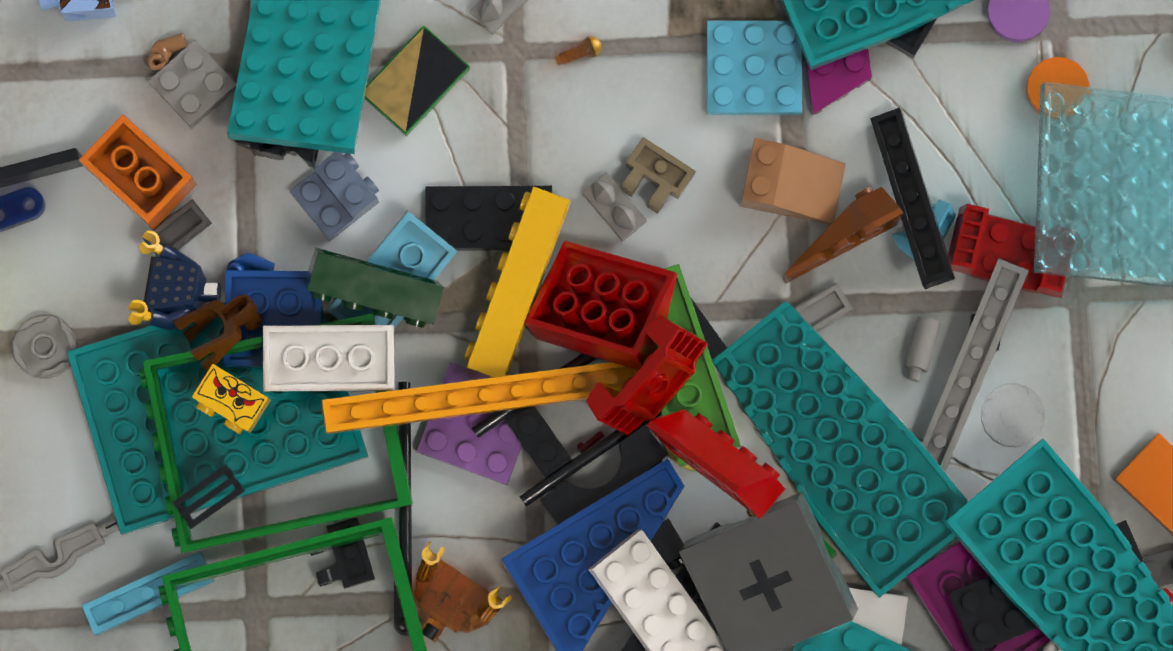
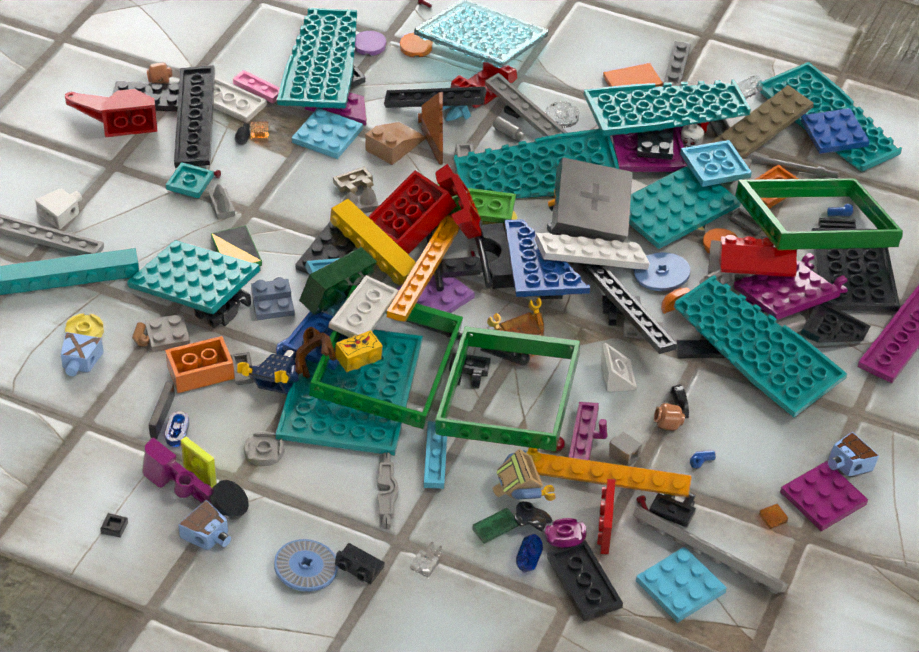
camera: 65 degrees left, 35 degrees down
black tile [172,464,245,529] -> none
clear orange piece [555,36,602,66] -> none
red slope [647,409,785,519] -> none

